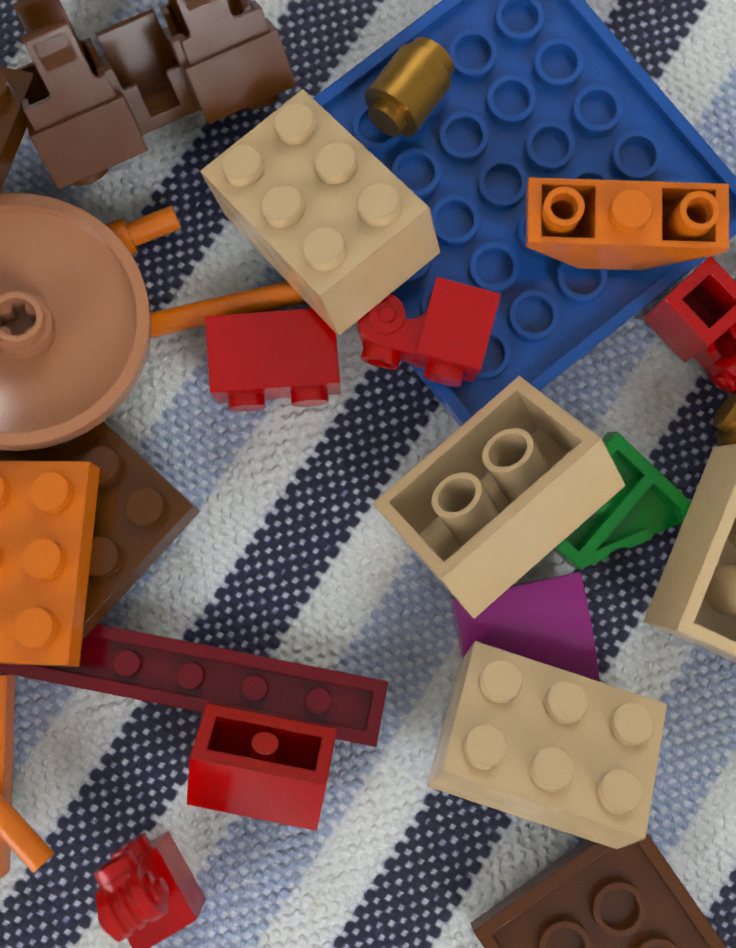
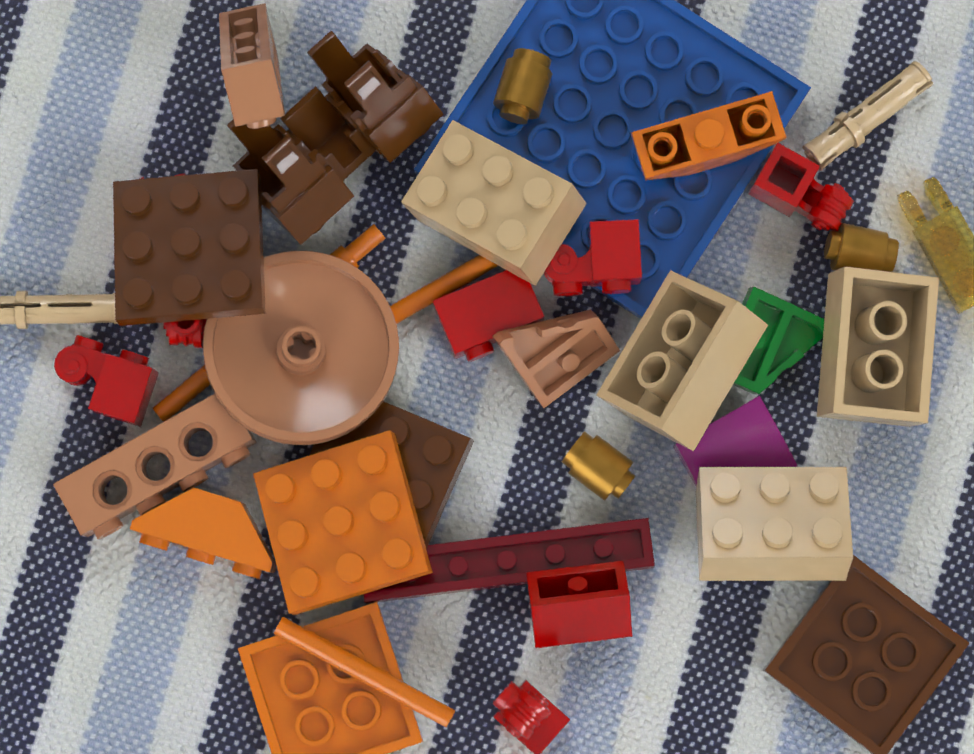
camera: 10 degrees left, 0 degrees up
none -> nougat wing [492,309,620,408]
none -> pearl gold brick [561,431,635,501]

